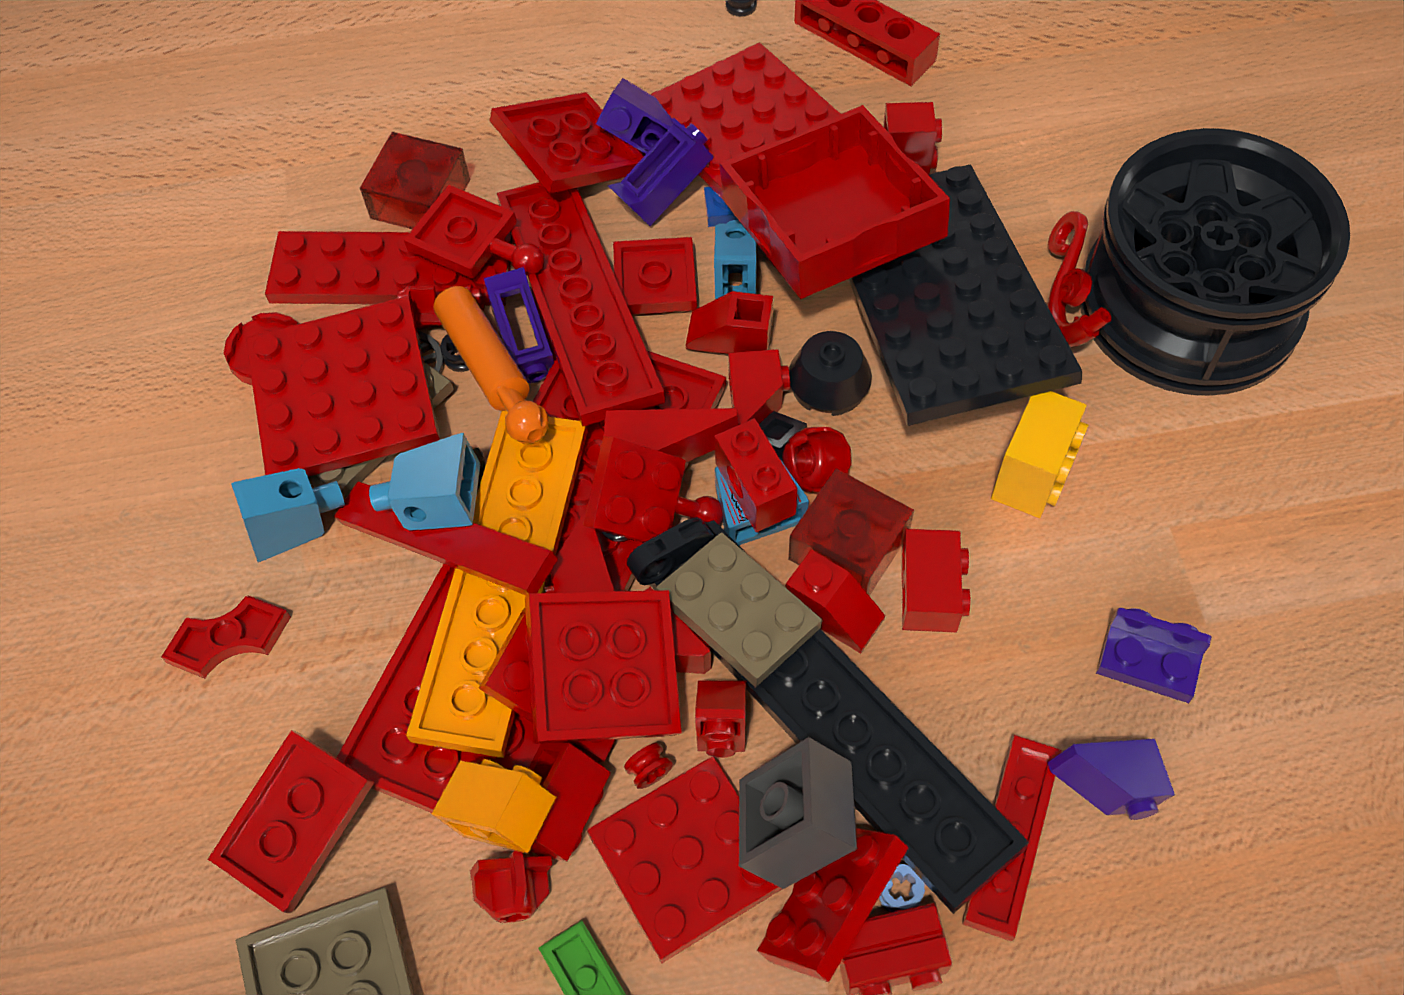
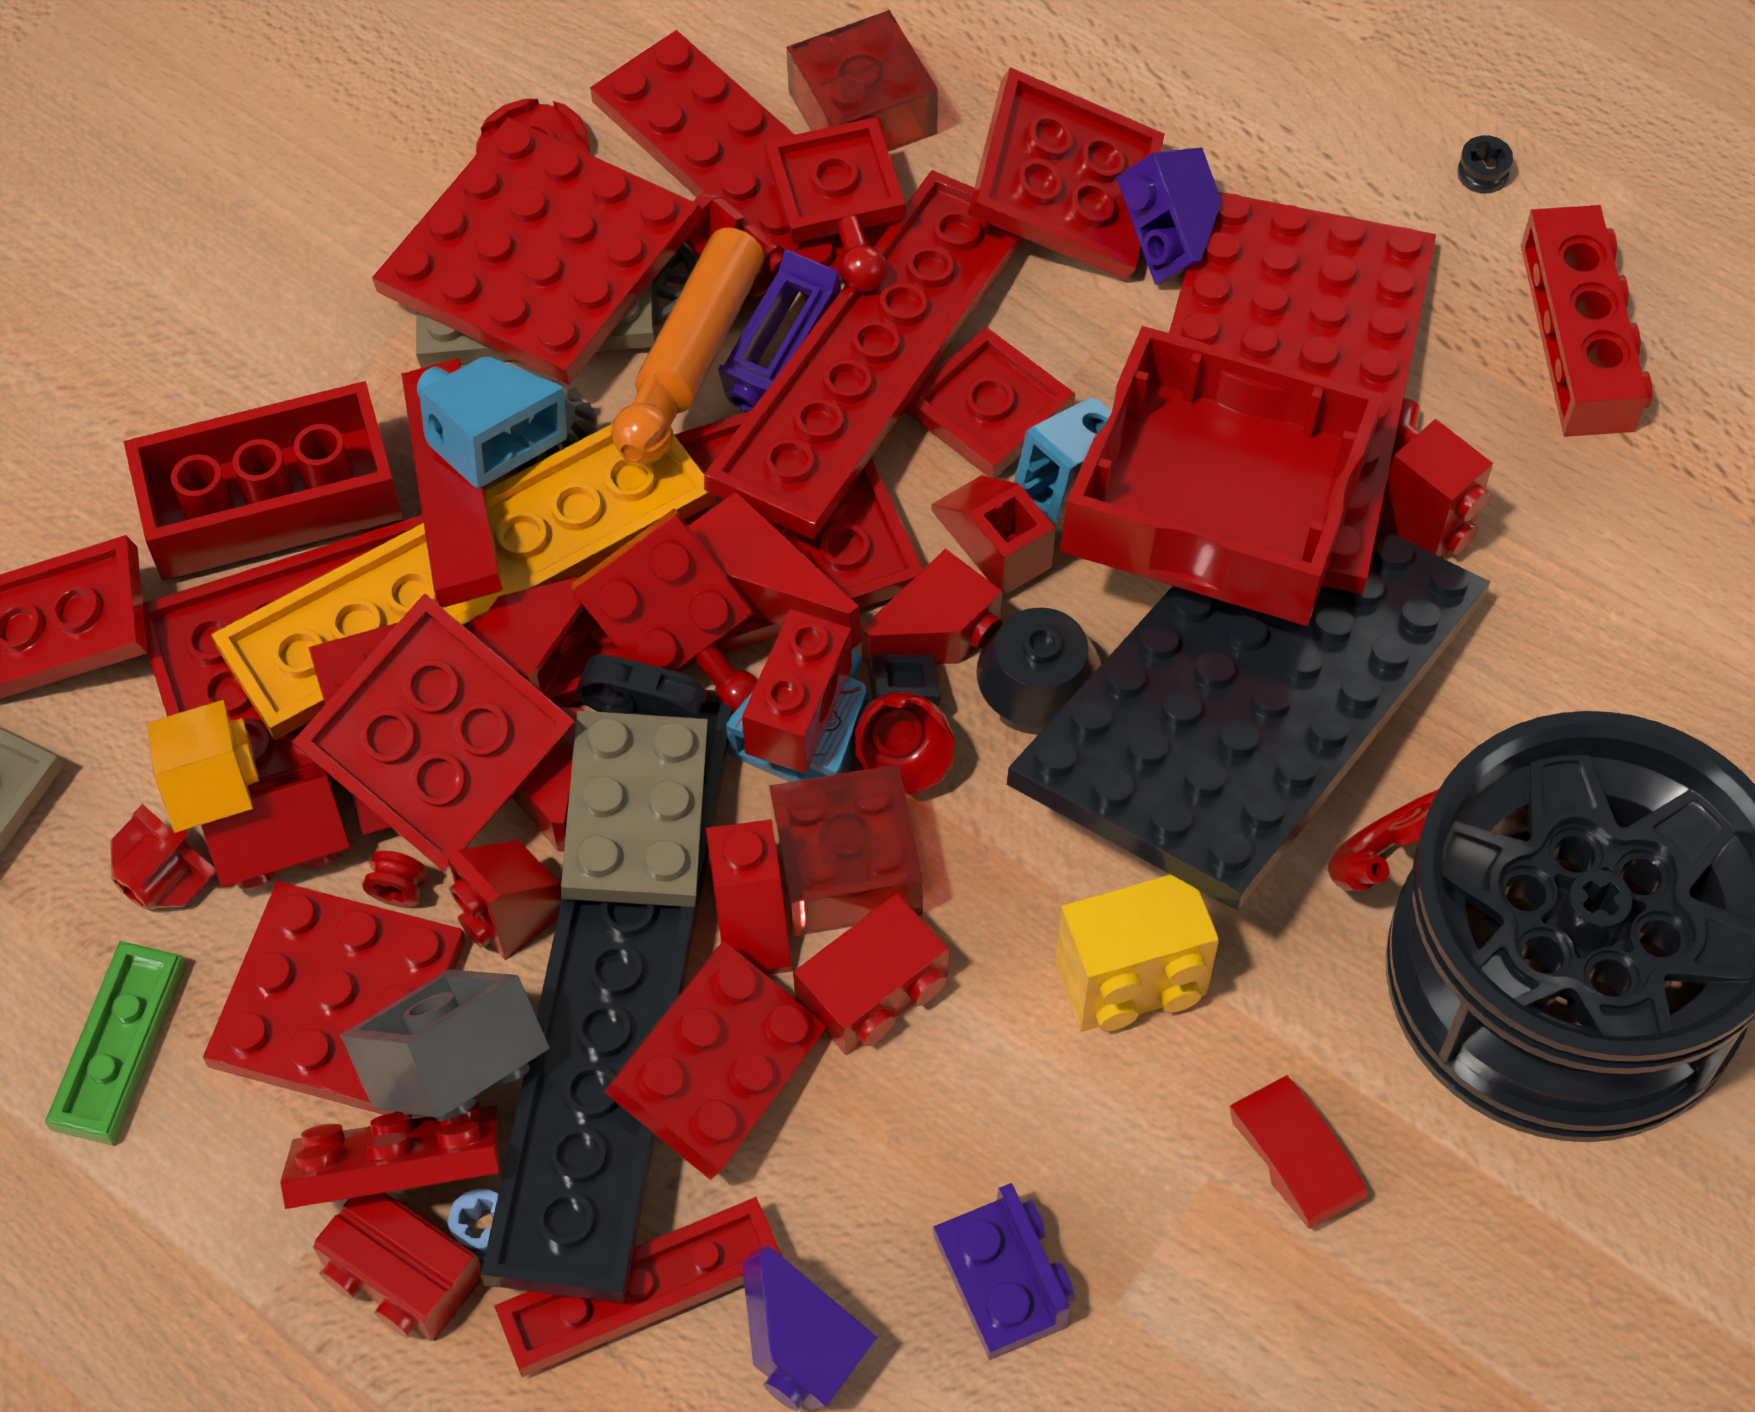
camera: 45 degrees right, 0 degrees up
red tile [161,595,291,679] -> none
dark azure torso [231,468,345,562] -> none
dark purple window [607,118,714,226] -> none
none -> red brick [123,381,403,581]
none -> red plate [603,940,827,1180]
none -> red slope [1229,1075,1368,1229]

